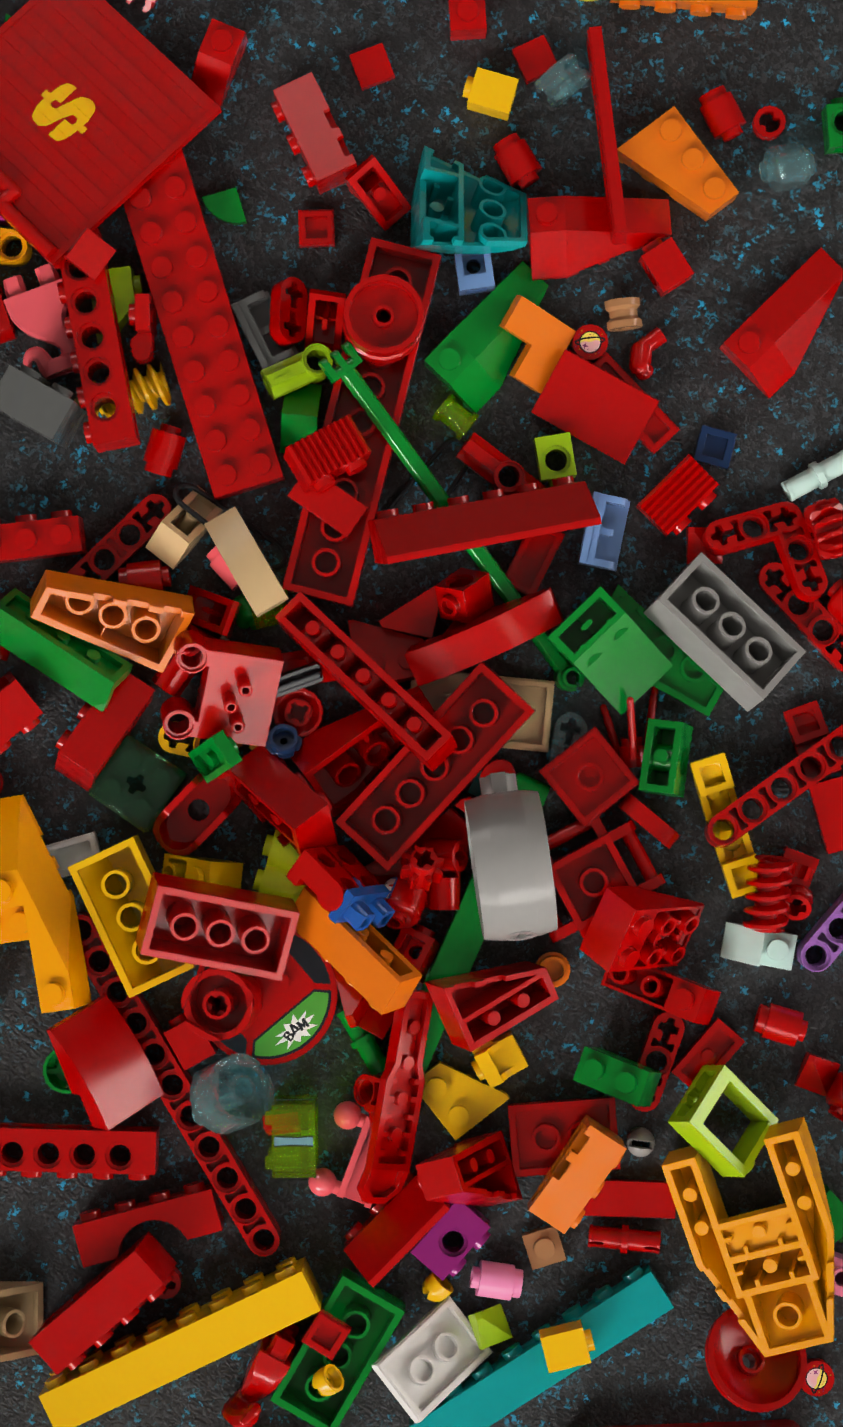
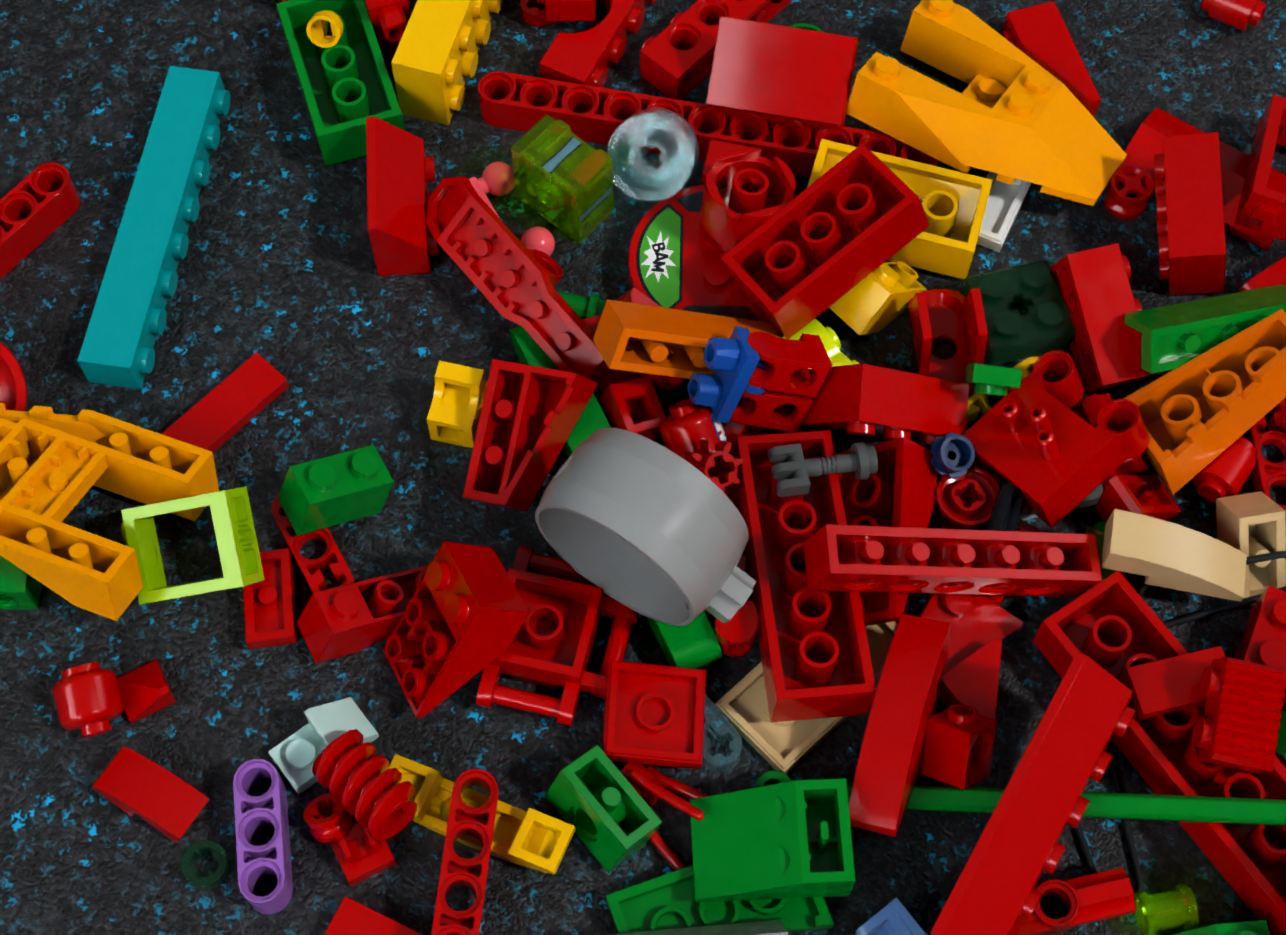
camera: 130 degrees right, 25 degrees down
red tile [301,1308,352,1360] -> none
white tile [371,1296,493,1423] -> none
magenta brick [410,1203,491,1281] -> none
red wedge [415,1130,523,1207] -> none
yellow wing [422,1061,510,1141] -> none
yellow hinge [422,1272,454,1303] -> none
lime slope [468,1303,513,1350] -> none
bright pink brick [470,1260,523,1301] -> none
red tile [505,532,565,595] -> none
red plate [507,1096,621,1177] -> none
medium nougat plate [521,1225,566,1270] -> none
orange wedge [527,1115,627,1234] -> none
orange plate [536,951,570,988] -> none
yellow brick [539,1319,596,1373] -> none
red pin [588,1224,661,1254] -> none
red beam [618,793,681,849] -> none
light grey hinge [626,1127,655,1157] -> none
red brick [753,1003,808,1047] -> none
none -> dark grey hinge [767,442,878,497]

